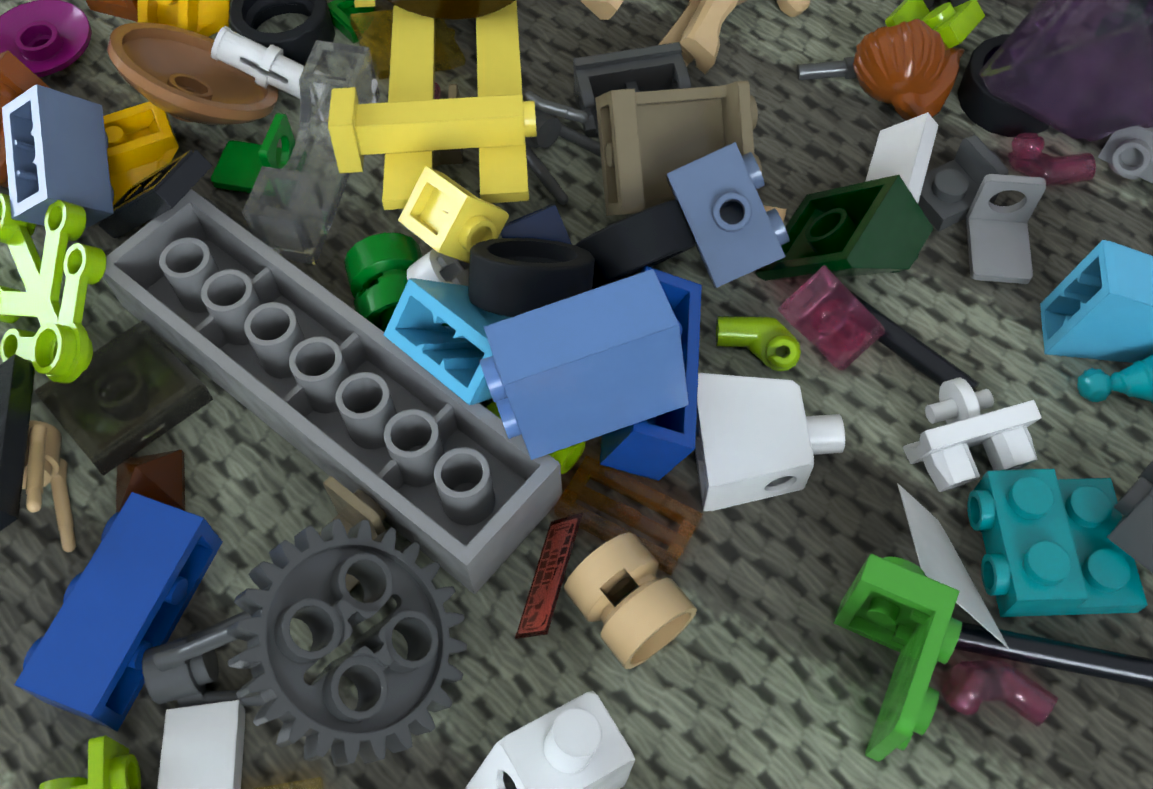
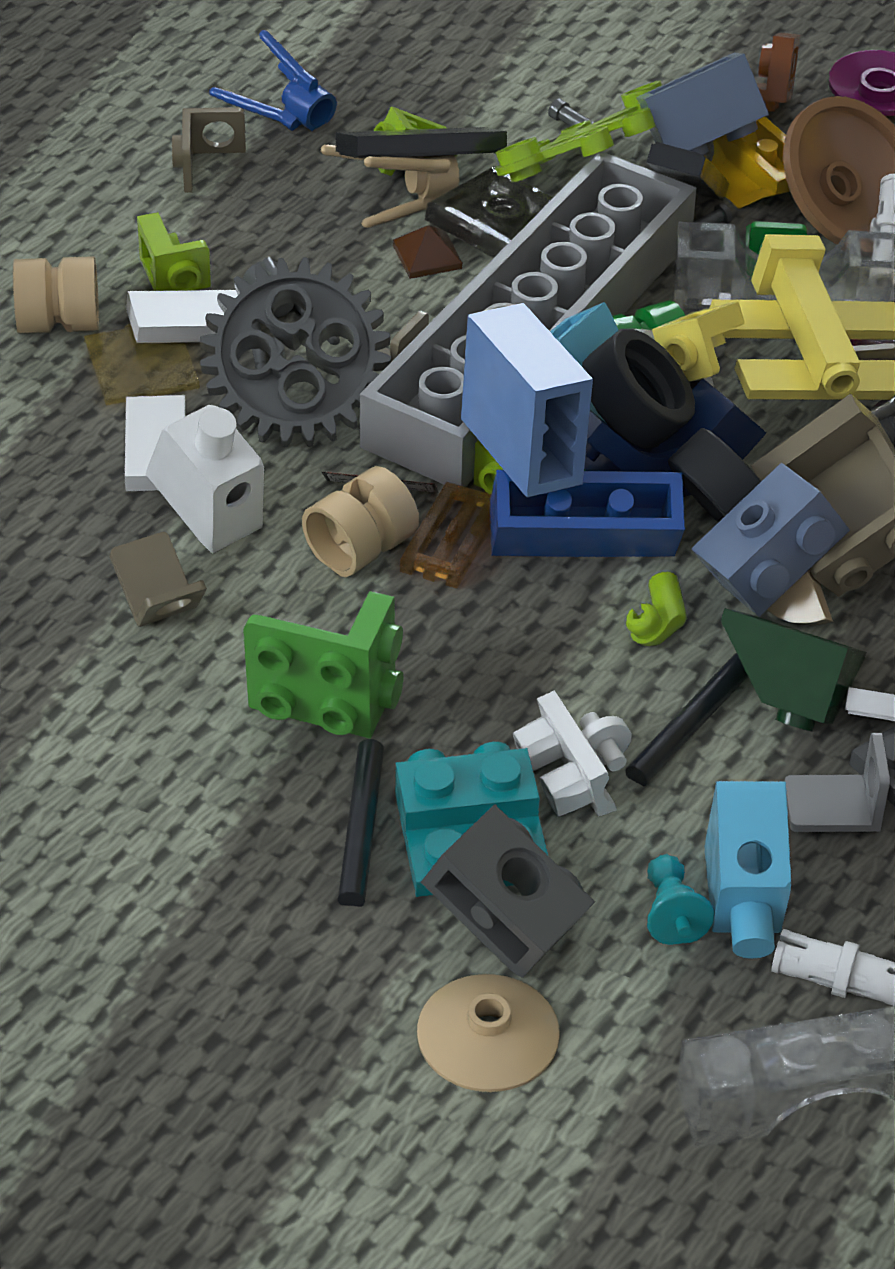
camera: 80 degrees right, 15 degrees down
blue brick [14,492,223,732] -> none
white torso [695,373,845,511] -> none
clear pink bracket [777,265,885,370] -> none
white sticker [897,483,1009,649] -> none
clear pink arm [942,659,1058,727] -> none

